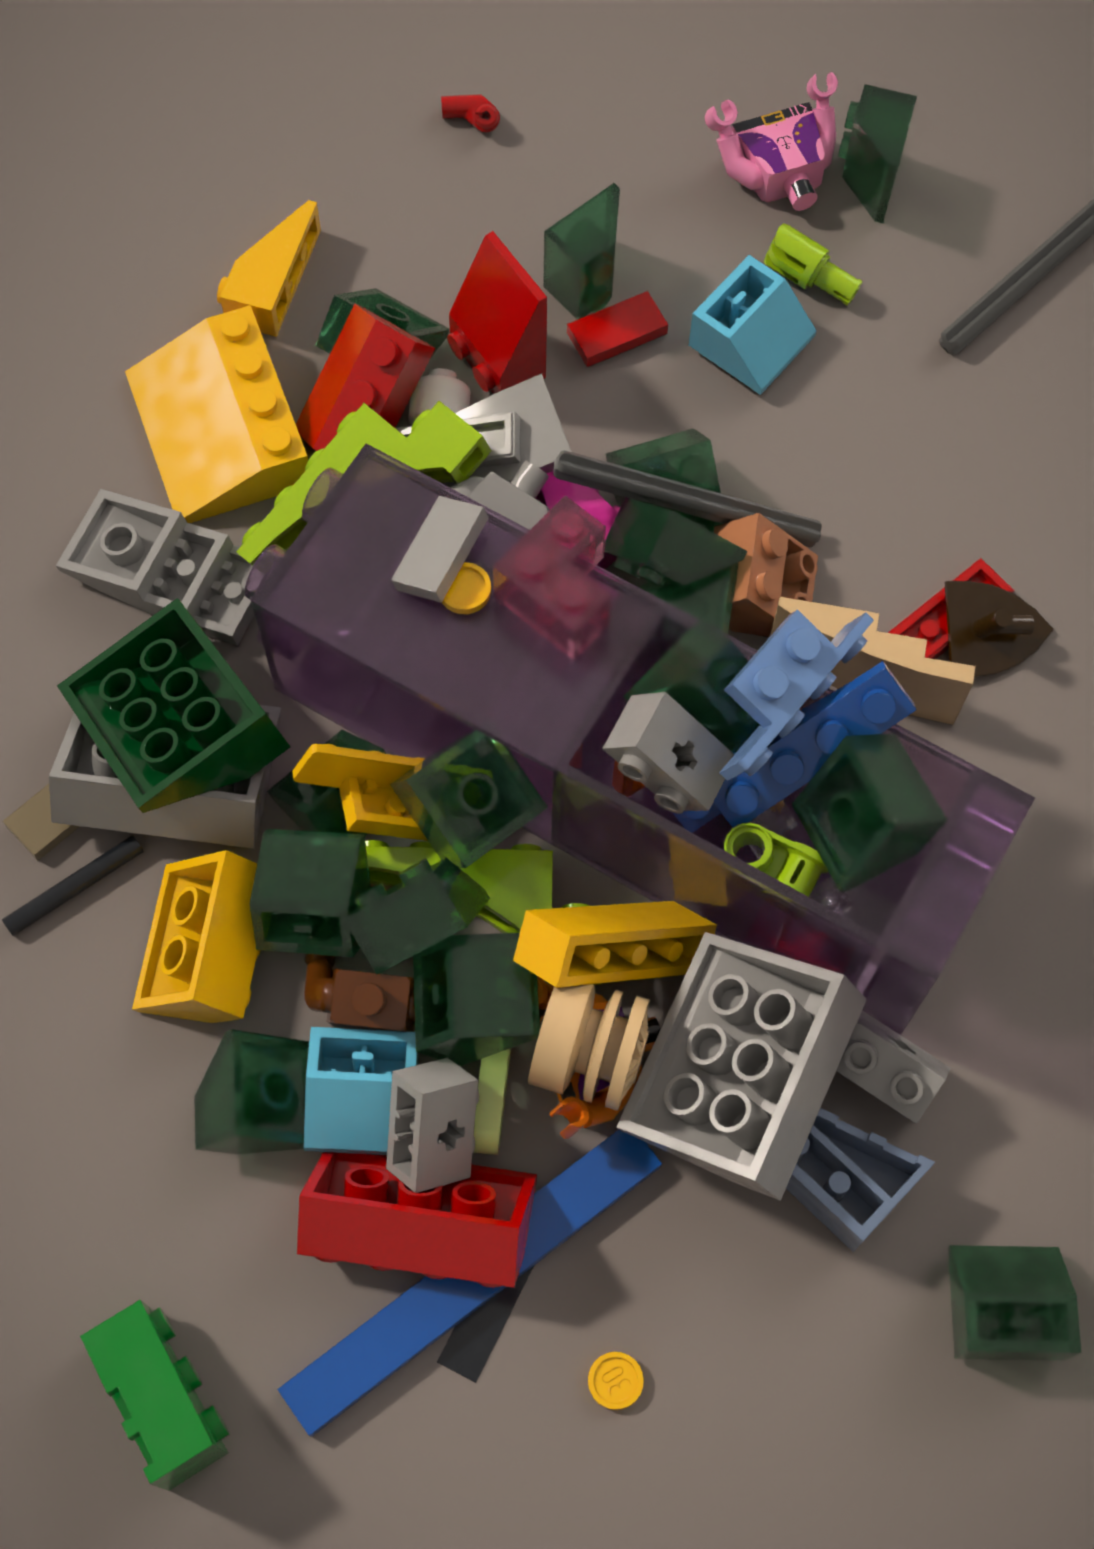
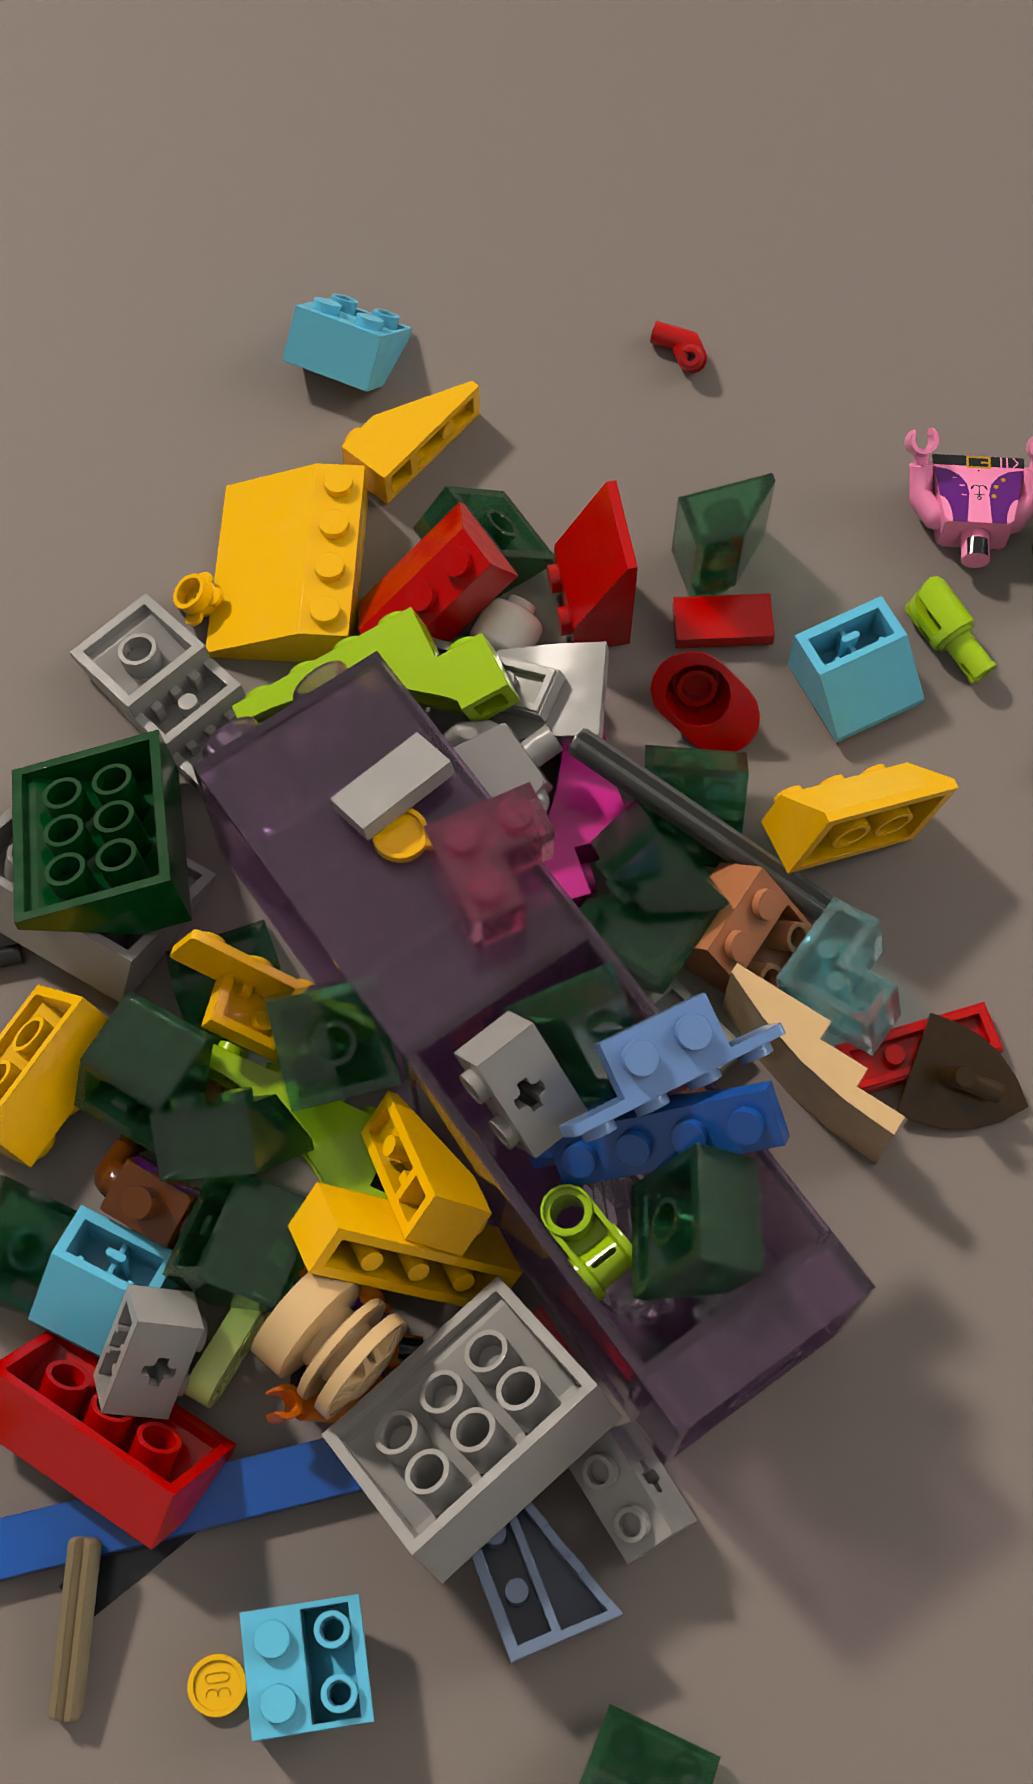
camera: 25 degrees right, 0 degrees up
none -> dark tan axle [48,1536,102,1722]
none -> yellow plate [173,572,223,626]
none -> medium azure slope [239,1594,375,1742]
none -> medium azure slope [282,293,413,392]
none -> yellow slope [360,1090,492,1257]
none -> red piece [650,650,761,755]
none -> yellow slope [761,762,959,874]
none -> clear light blue brick [776,897,901,1056]

